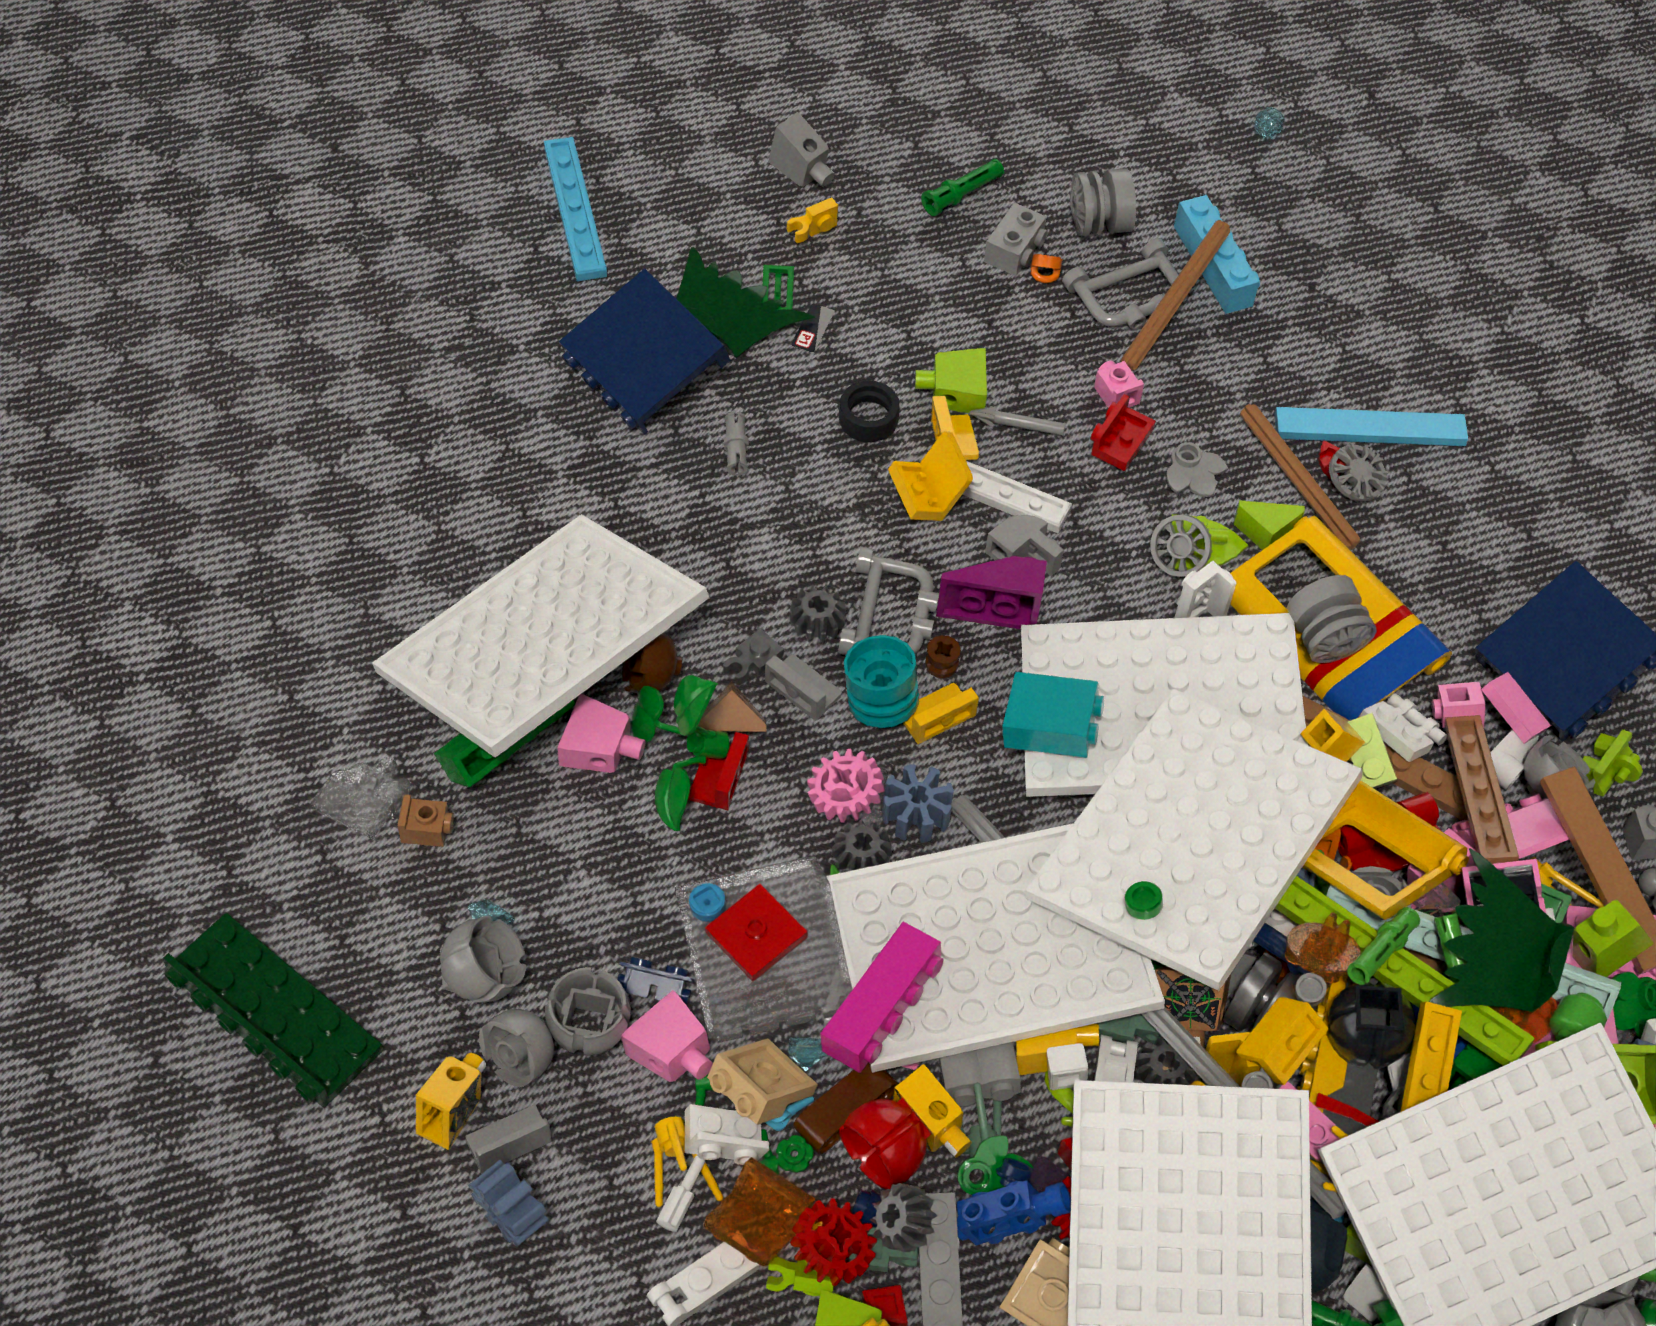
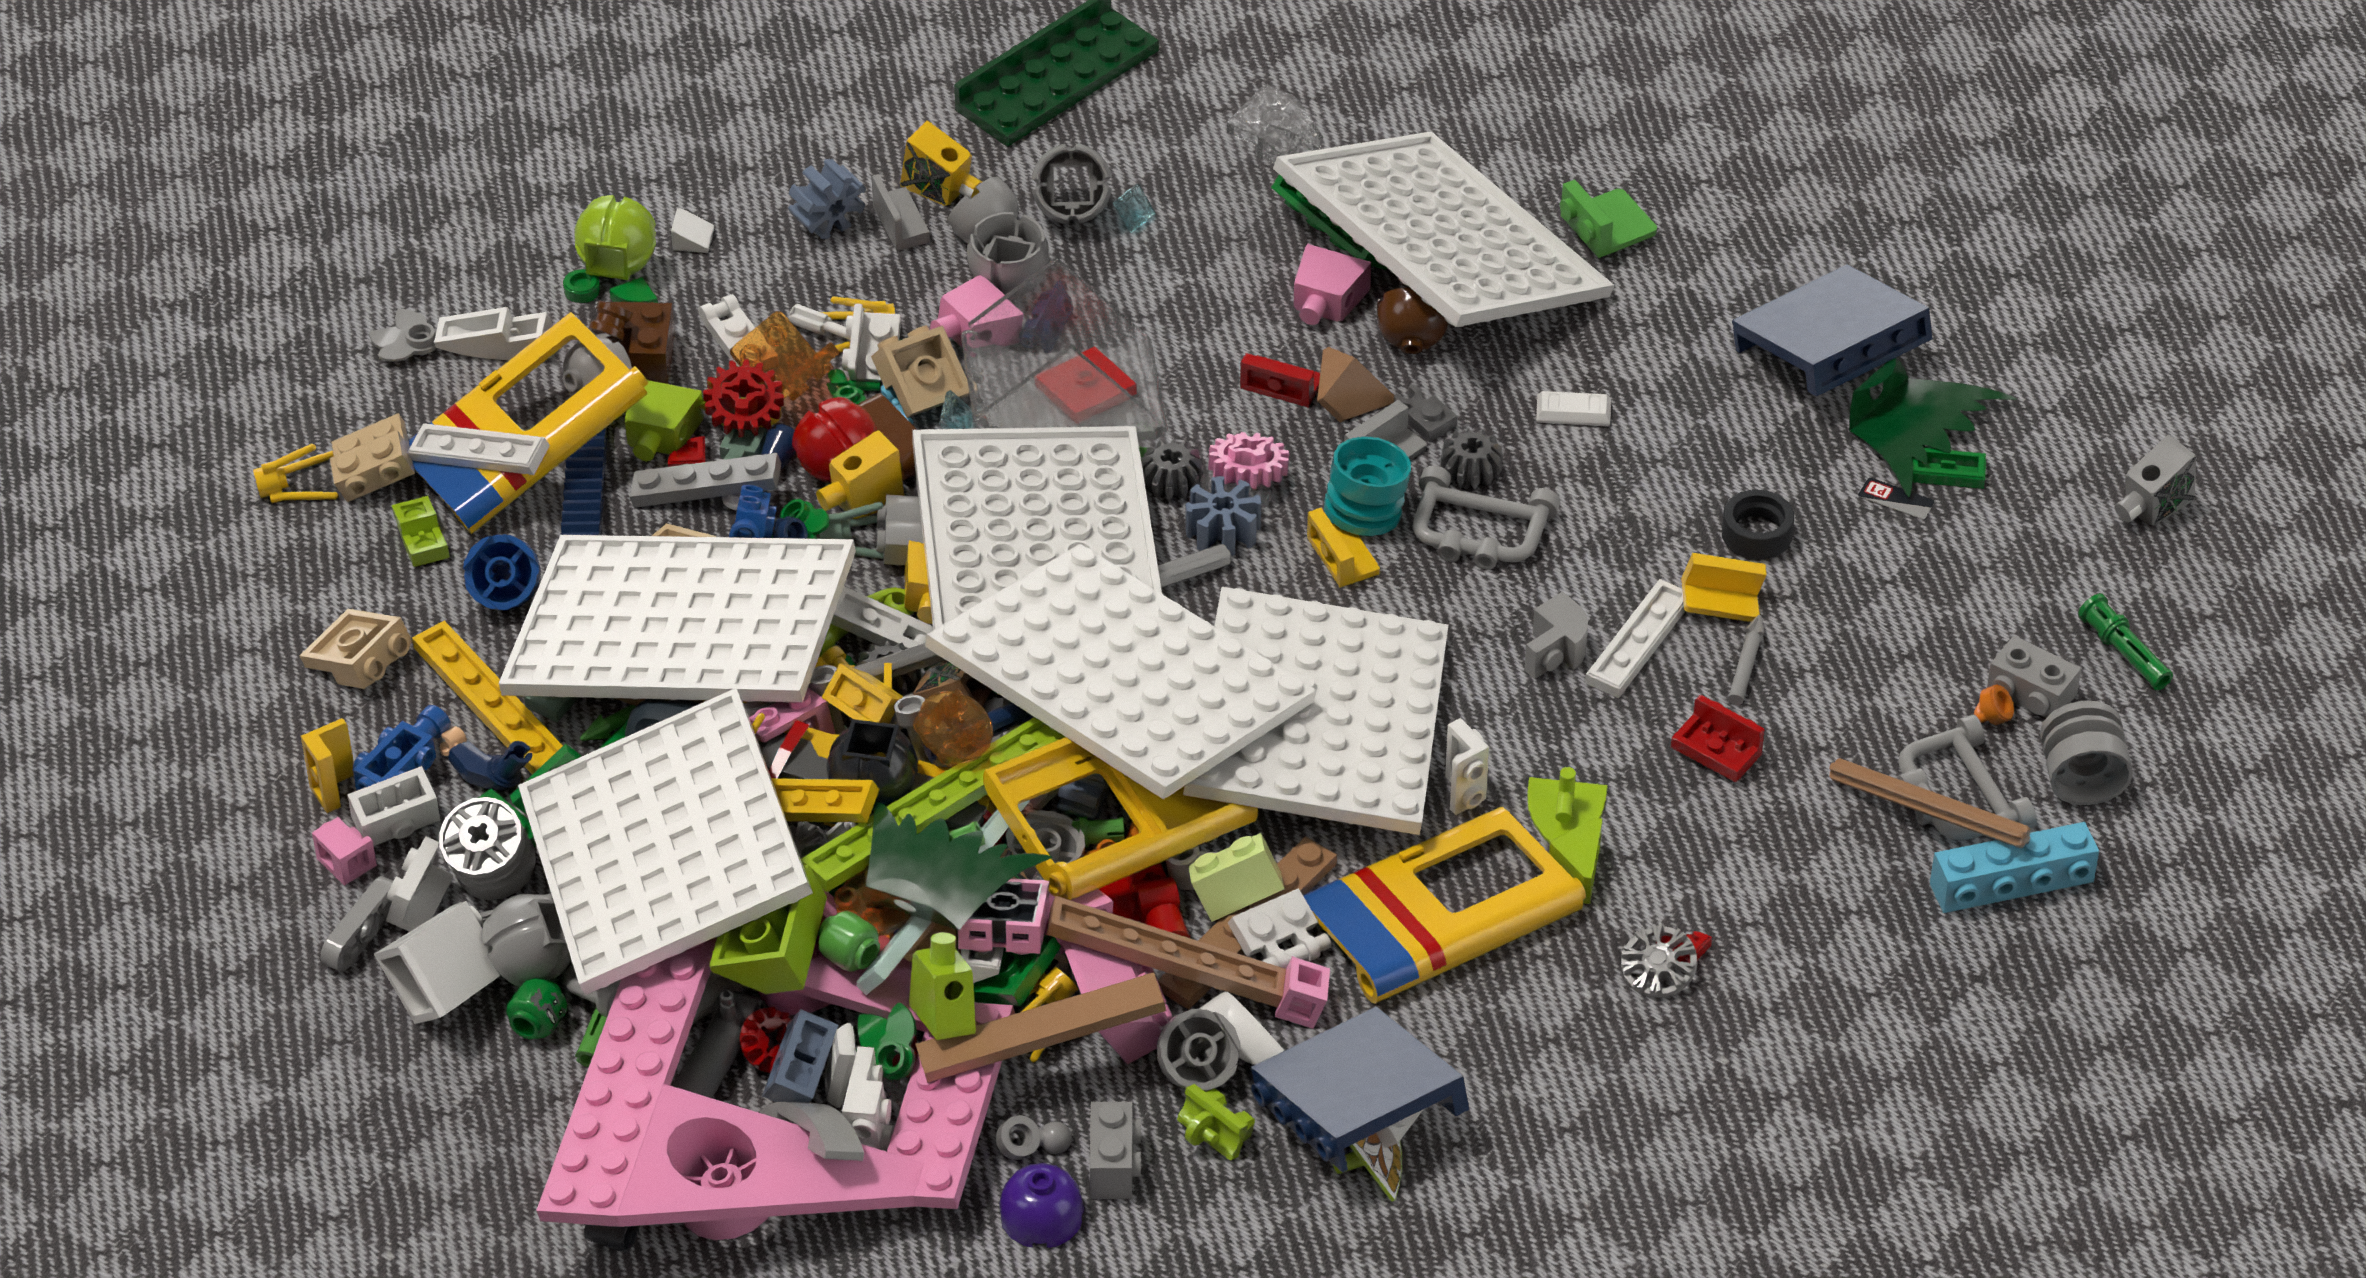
camera: 100 degrees right, 10 degrees down
medium nougat brick [398,794,454,847] -> none
medium azure tile [544,137,607,281] -> none
green plant [631,675,729,831] -> none
dark azure tile [689,883,726,922] -> none
light grey pin [723,412,749,475] -> none
yellow plate [787,197,838,243] -> none
dark pink brick [820,921,944,1073] -> none
flat silver gear [870,1183,938,1252] -> none
yellow bracket [888,431,973,521] -> none
lime torso [915,348,987,413] -> none
reddish brown wheel [925,635,961,678] -> none
magenta slope [936,556,1047,629] -> none
teal brick [1002,671,1104,758] -> none
white slope [1046,1043,1088,1090] -> none
bright pink brick [1094,361,1144,408] -> none
green tile [1125,881,1163,920] -> none
light grey wheel [1150,514,1212,577] -> none
light grey plate [1166,442,1228,497] -> none
medium nougat axle [1240,404,1360,550] -> none
clear light blue plate [1254,107,1285,138] -> none
medium azure tile [1274,407,1468,446] -> none
light grey wheel [1287,575,1377,663] -> none
yellow brick [1300,709,1365,762] -> none
bright green pin [1347,907,1420,985] -> none
bright pink tile [1481,672,1551,744] -> none
none -> white tile [1536,391,1611,426]
none -> bright green bracket [1560,179,1657,258]

